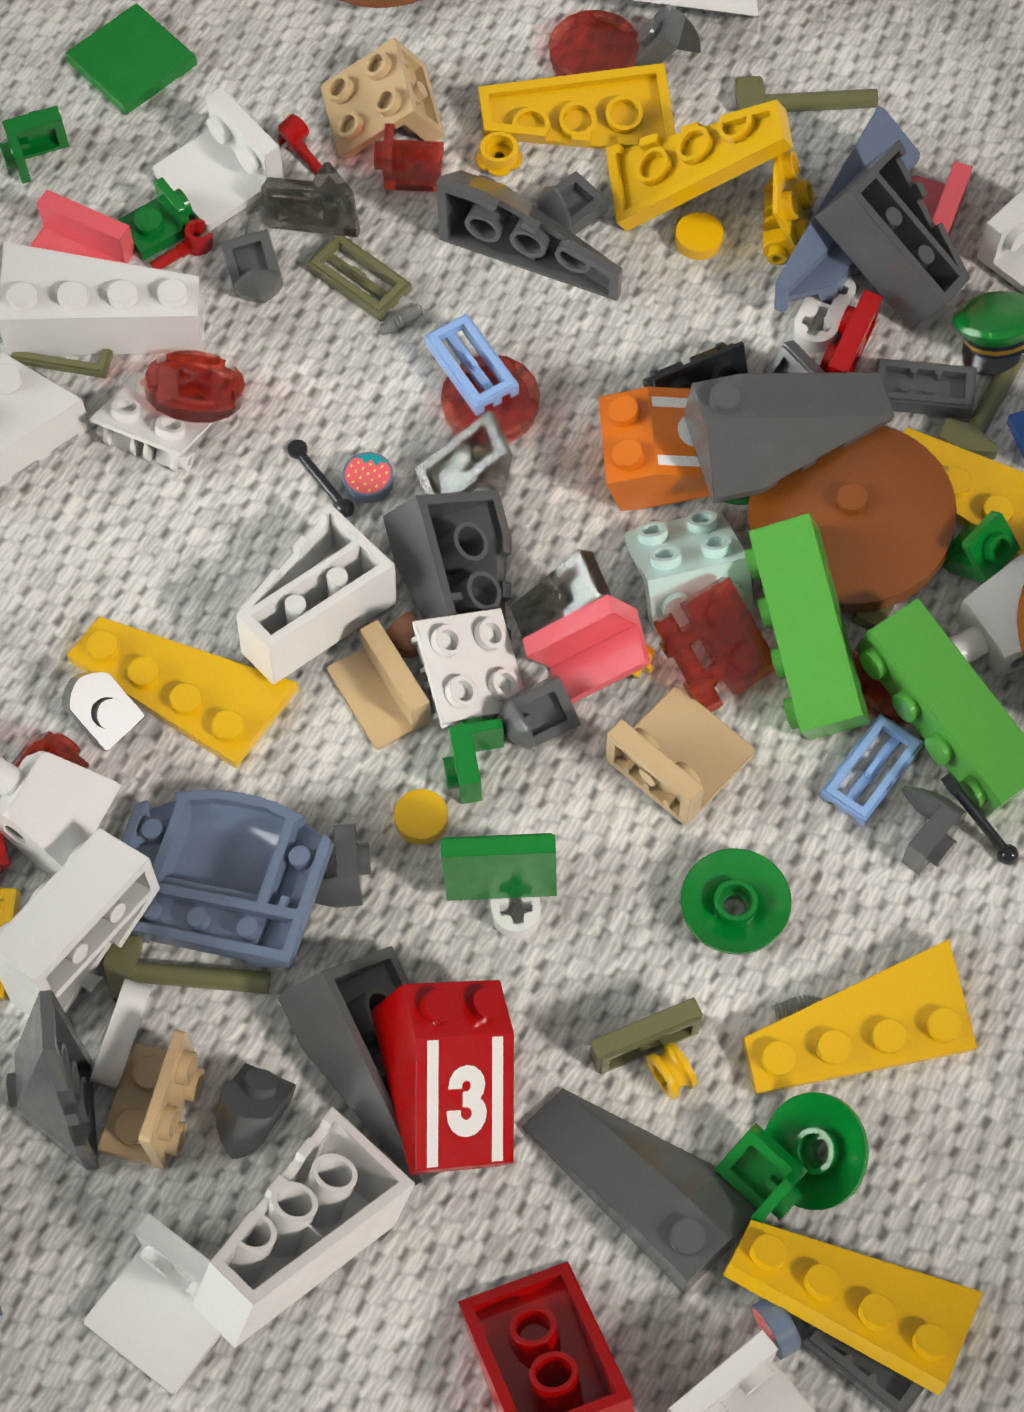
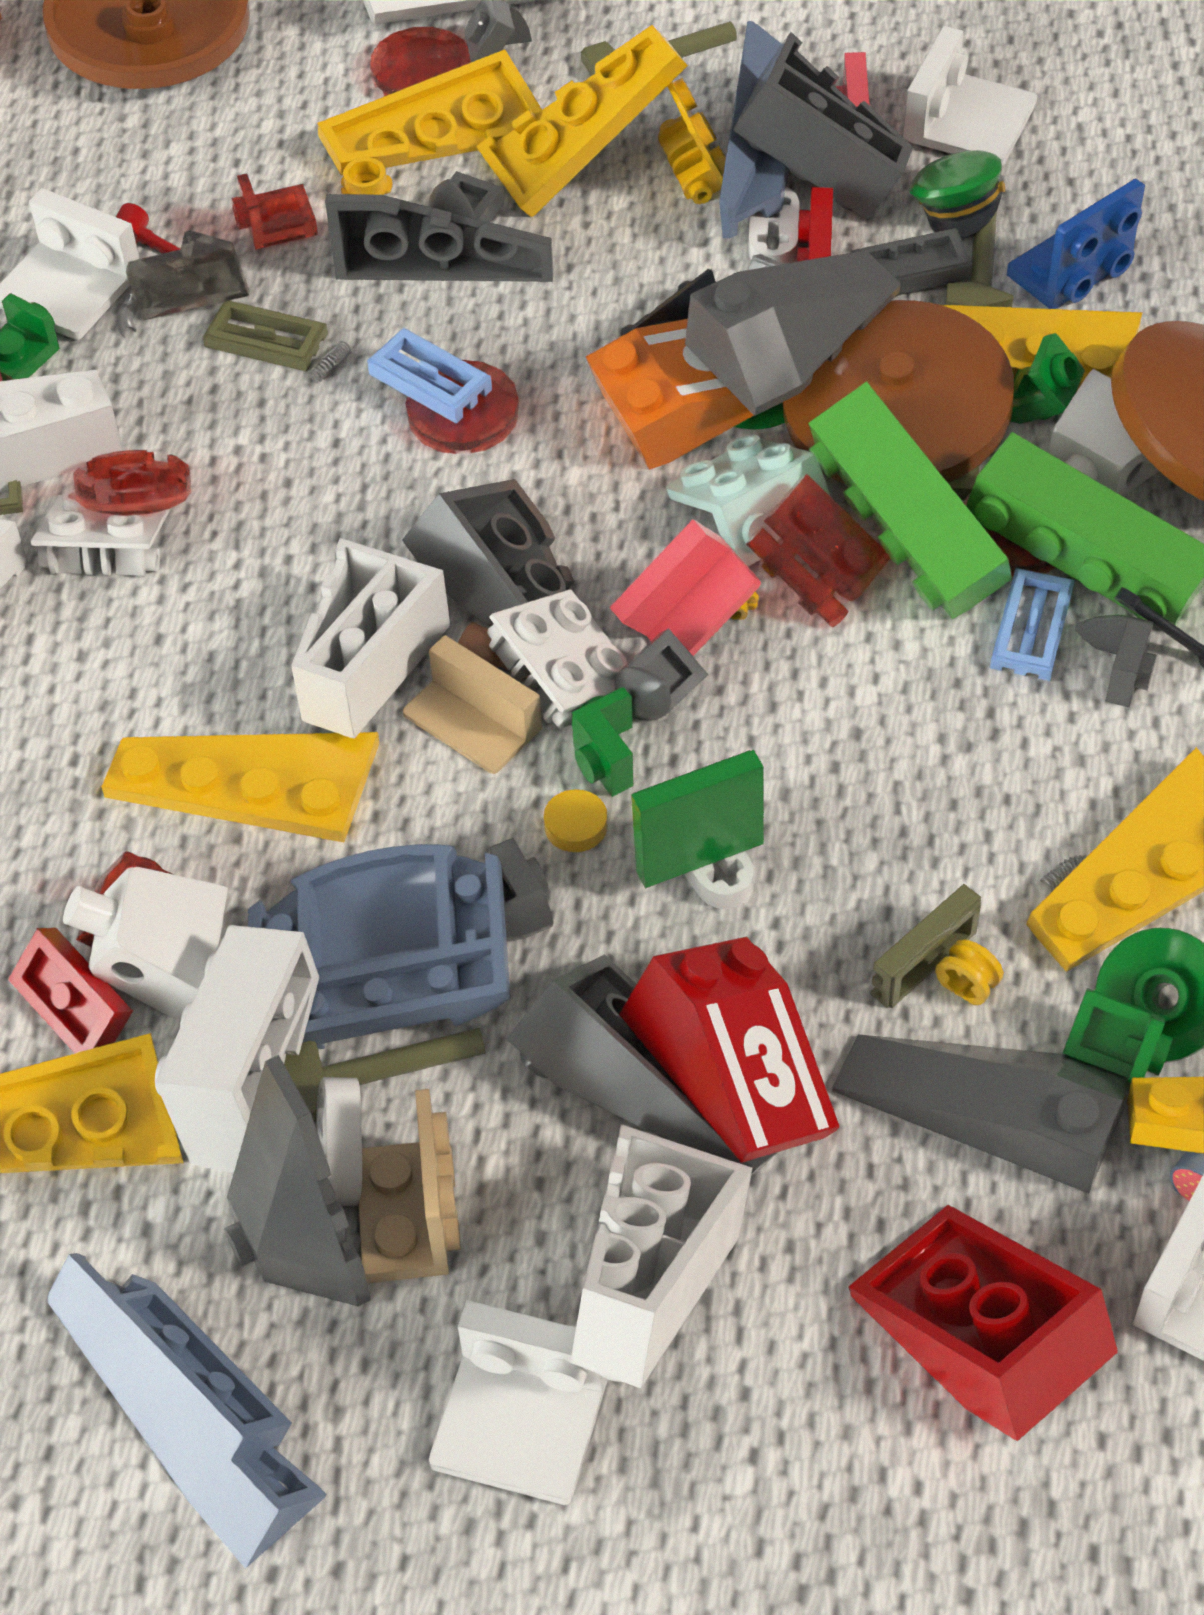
camera: 20 degrees left, 10 degrees down
plate [62,671,145,751] -> none
red hand [149,219,213,270] -> none
dark grey plate [216,1063,296,1159] -> none
dark grey plate [221,229,284,303] -> none
black hinge [287,439,355,518] -> none
tan bracket [321,38,445,159] -> none
tile [342,452,394,503] -> none
clear smoke slope [414,411,513,495] -> none
clear smoke slope [510,549,611,638] -> none
tan bracket [605,686,755,826] -> none
yellow tile [675,212,724,260] -> none
green dish [680,848,792,955] -> none

